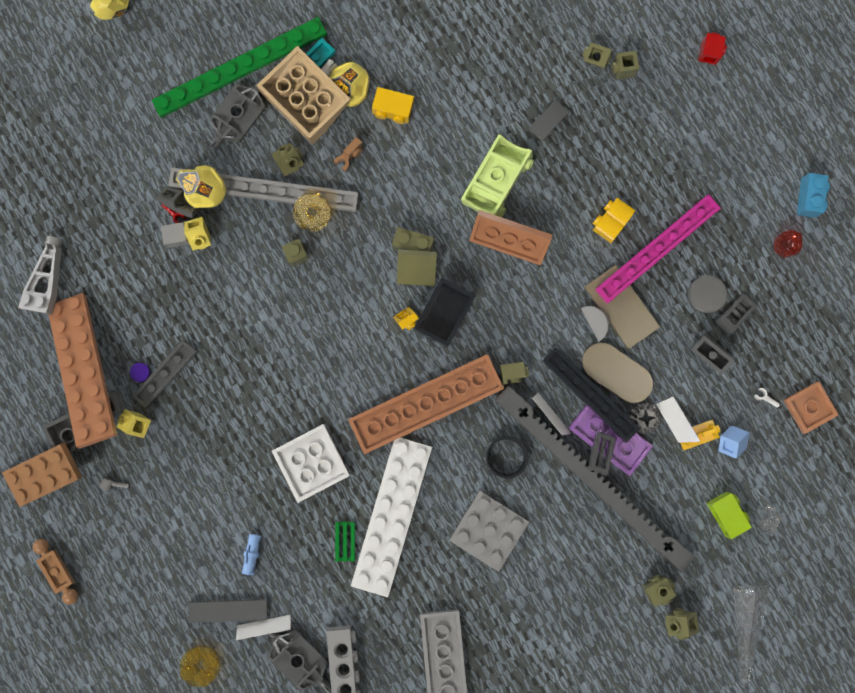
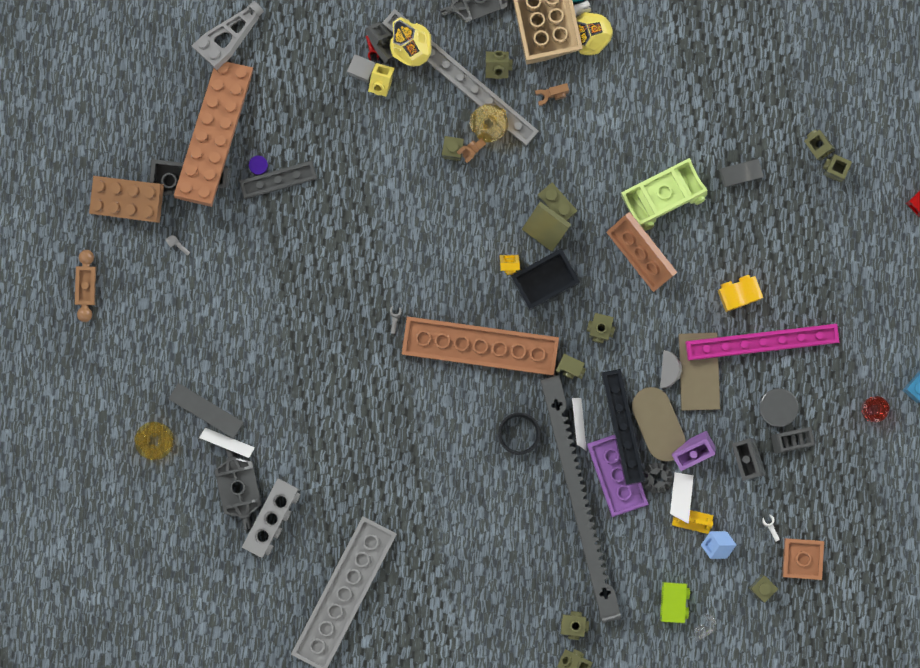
camera: 35 degrees right, 0 degrees up
light yellow brick [117,409,151,438] -> none
light blue pin [242,534,261,575] -> none
white plate [272,424,350,503] -> none
green tile [335,522,355,562] -> none
white plate [351,438,432,597] -> none
yellow brick [372,87,414,124] -> none
light grey plate [449,490,529,572] -> none
dark grey tile [588,432,616,476] -> none
none -> light grey hand [390,306,401,334]
none -> medium nougat plate [457,138,486,163]
none -> olive brick [586,313,615,344]
none -> medium lavender slope [672,431,716,471]
none -> olive brick [748,574,778,603]

